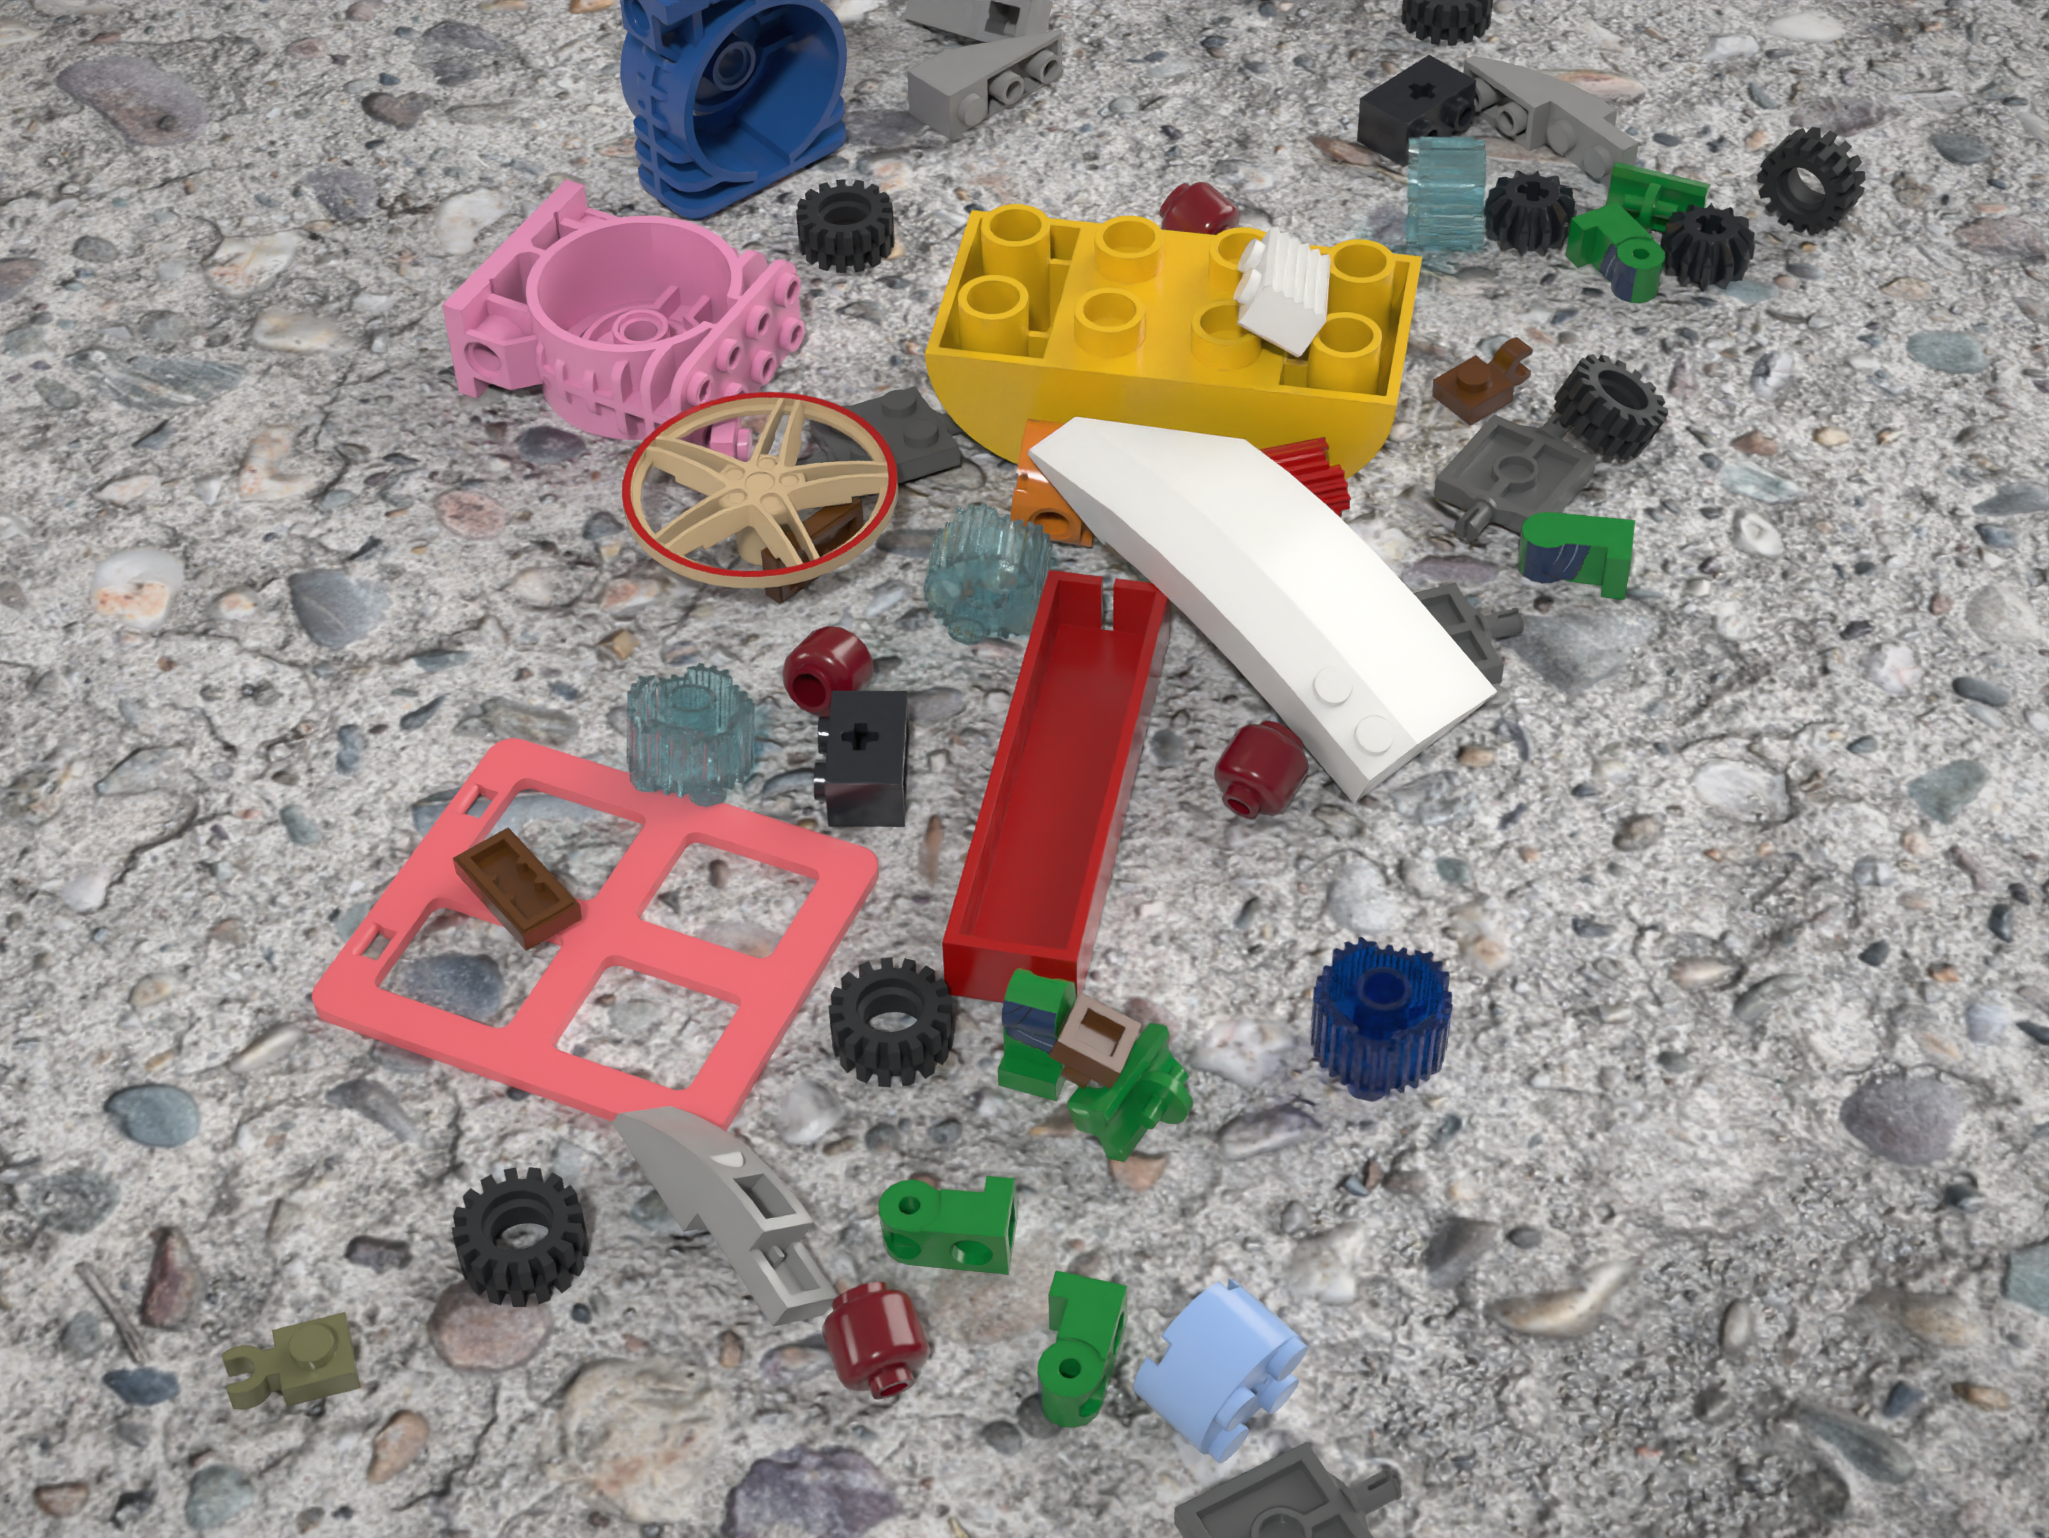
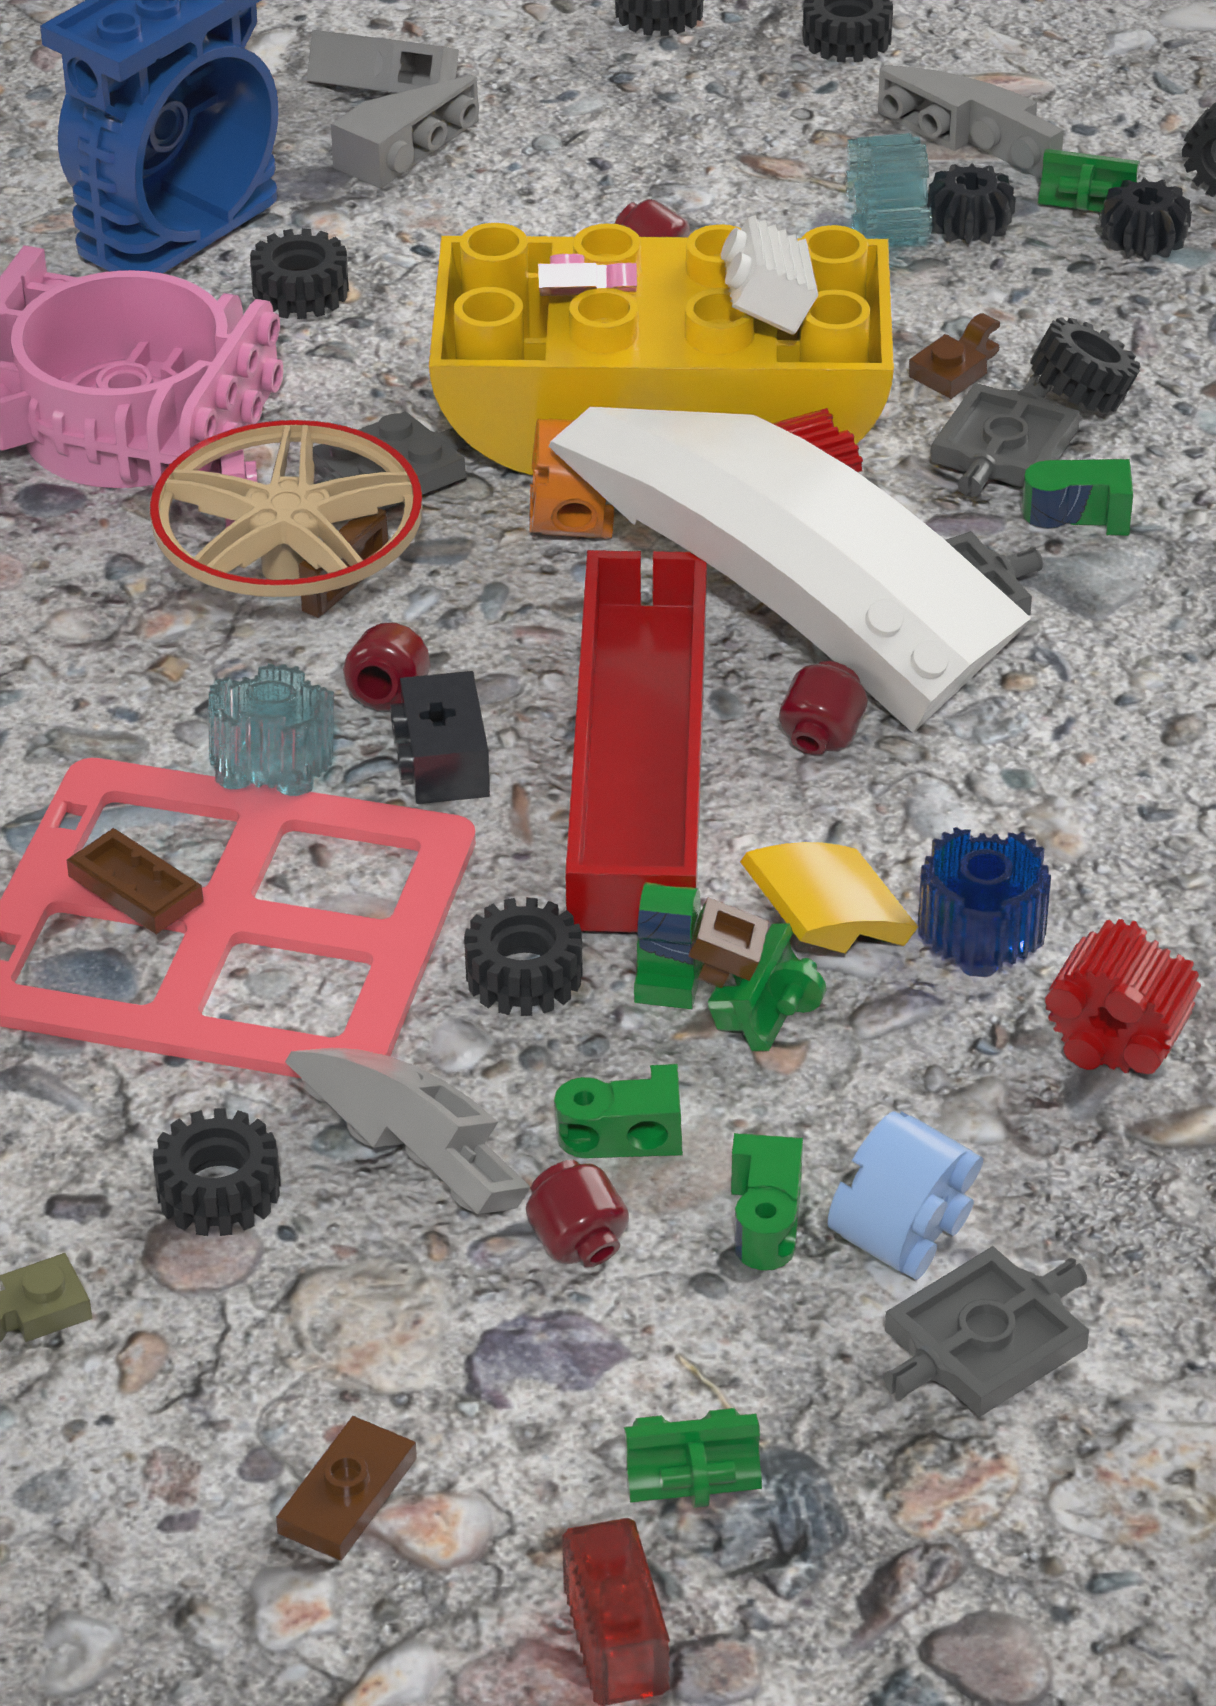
camera: 10 degrees left, 5 degrees down
clear light blue brick [923,503,1053,645] -> none
black brick [1357,55,1476,167] -> none
green leg [1565,202,1665,303] -> none
none -> plate [538,254,637,296]
none -> yellow slope [740,842,918,954]
none -> red brick [1045,919,1201,1074]

